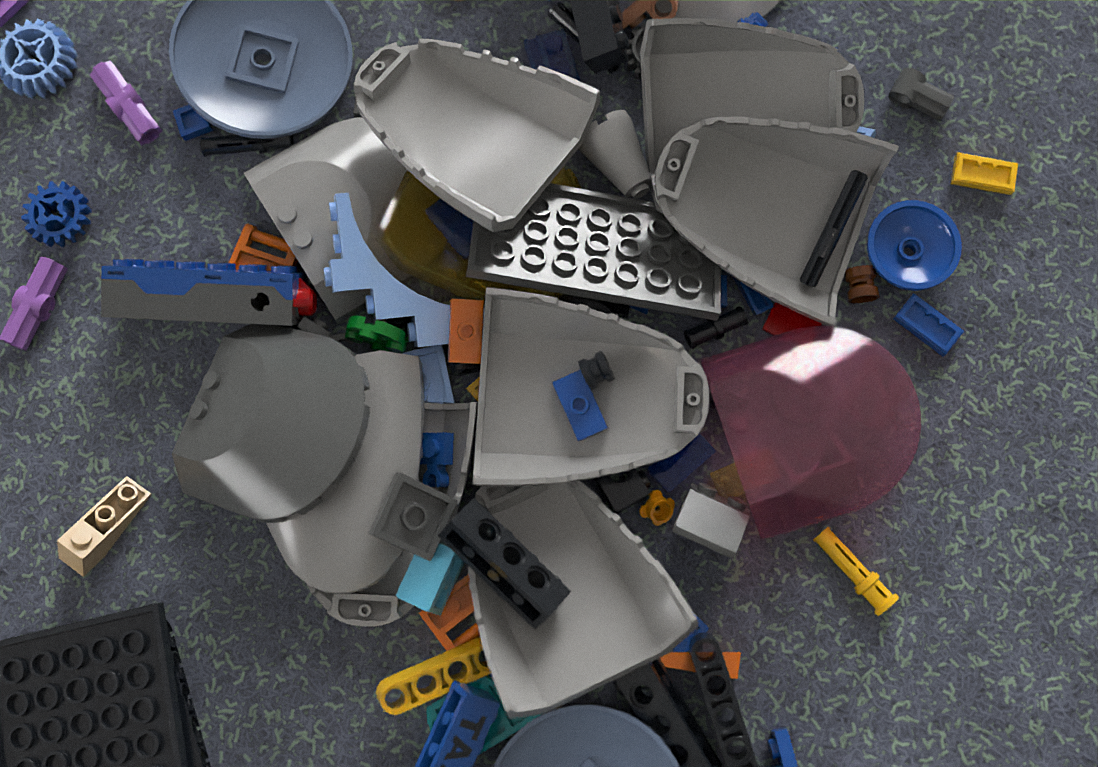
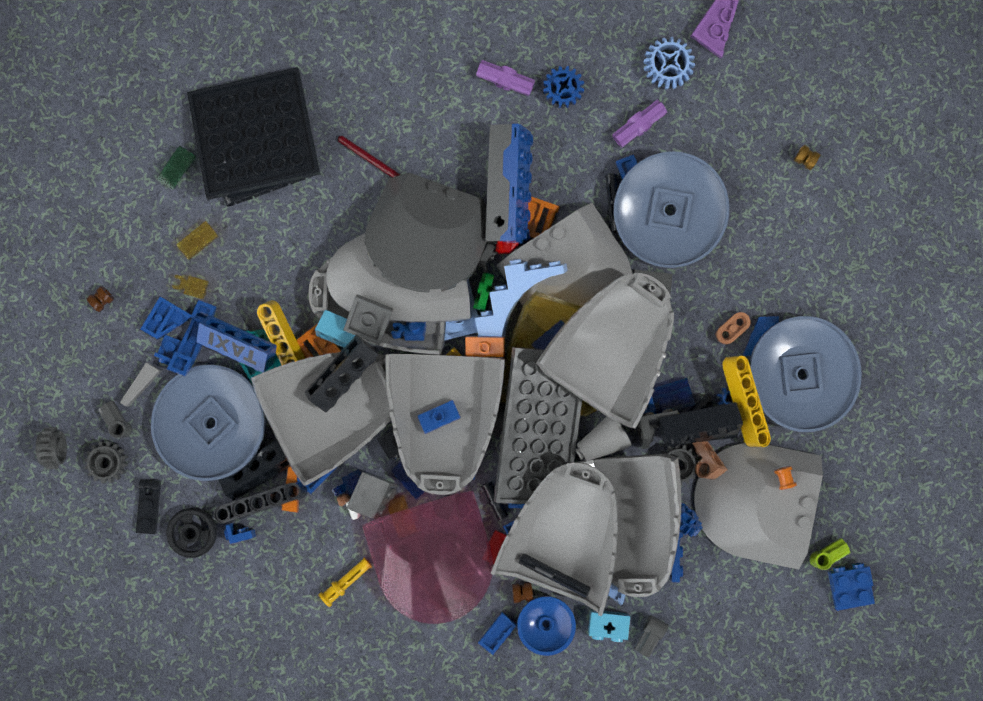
camera: 90 degrees right, 10 degrees up
tan slope [57,476,151,577] -> none
black wheel [578,350,615,390] -> none
light orange plate [639,490,675,526] -> none
yellow plate [951,152,1018,195] -> none
none -> clear blue plate [332,469,361,496]
none -> nougat arm [337,494,361,520]
none -> dark red piece [338,136,401,178]
none -> medium azure brick [588,609,630,642]
none -> dark grey bracket [637,409,679,449]

